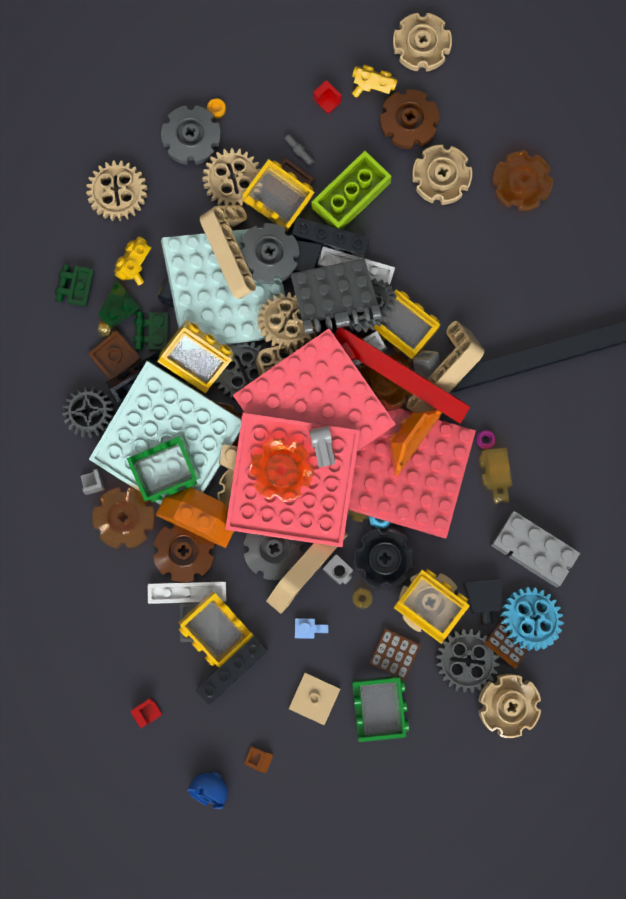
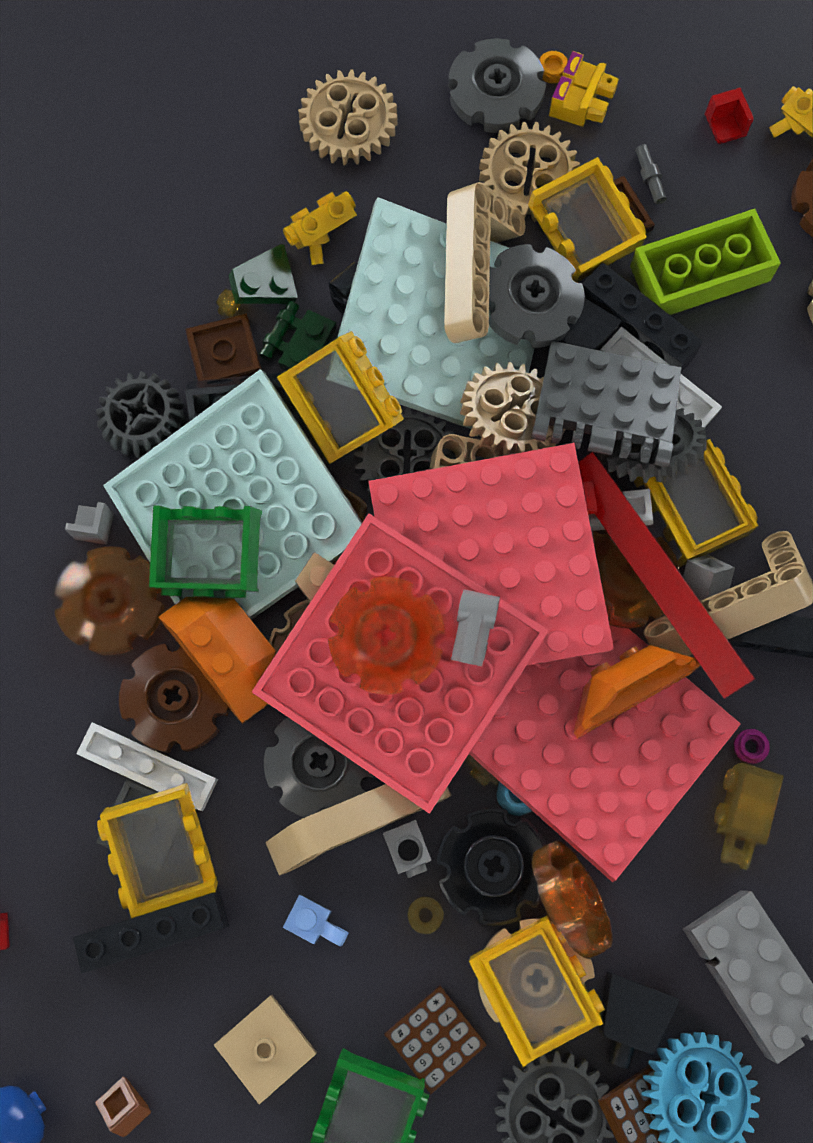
camera: 30 degrees right, 5 degrees down
dark green plate [55,265,94,307] -> none
none -> clear orange piece [532,840,613,959]
none -> yellow hips [549,51,619,127]

